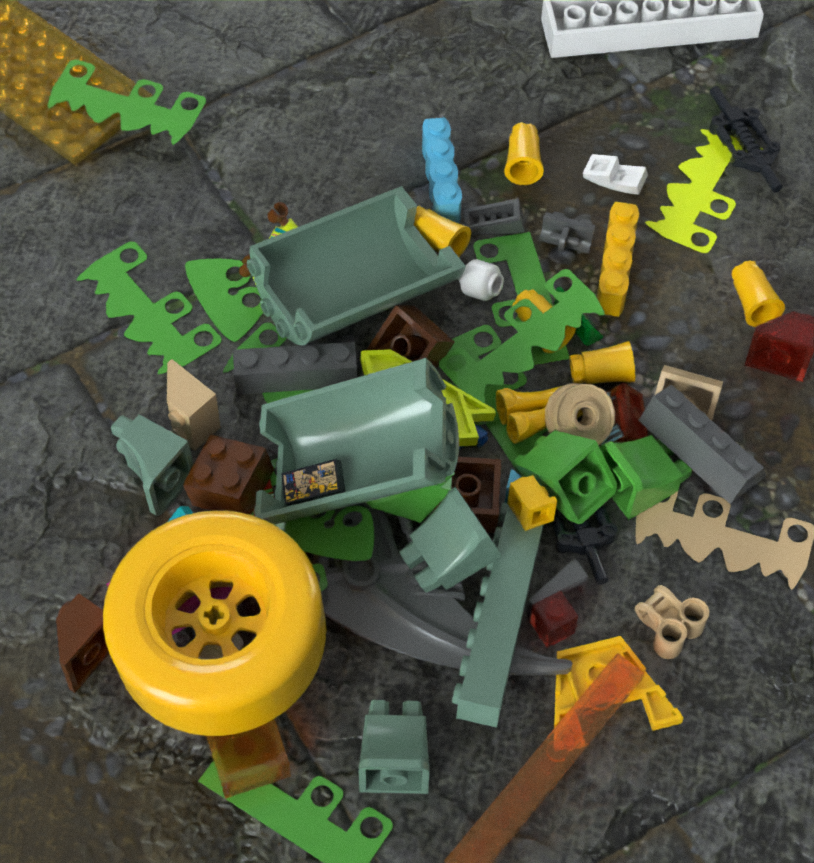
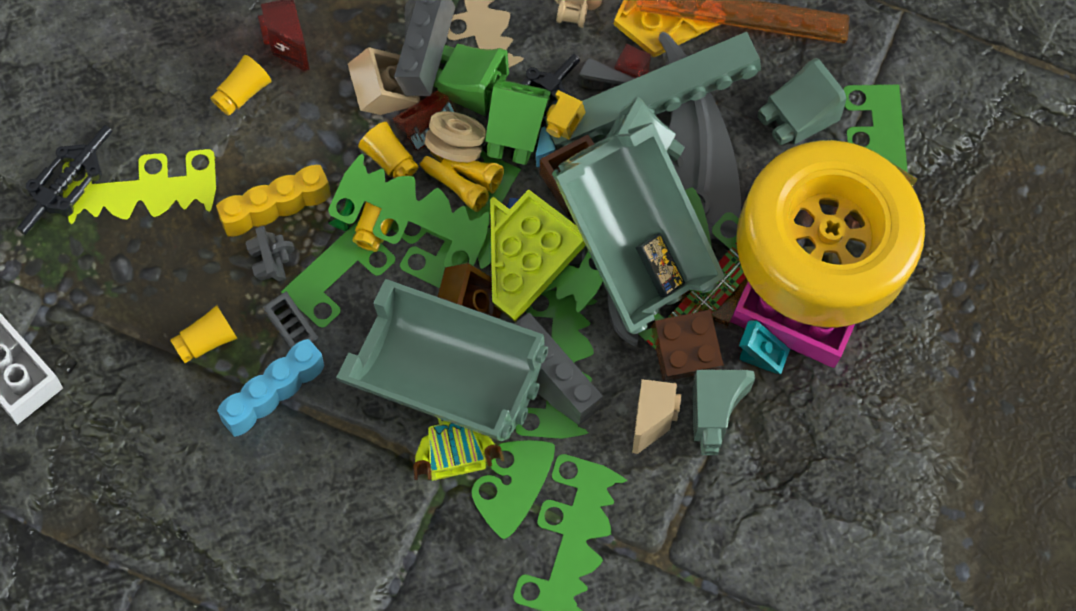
camera: 125 degrees left, 10 degrees up
reddish brown slope [56,593,109,693] -> none
yellow plant [414,206,471,257] -> none
white head [458,259,504,301] -> none
white slope [583,154,648,195] -> none

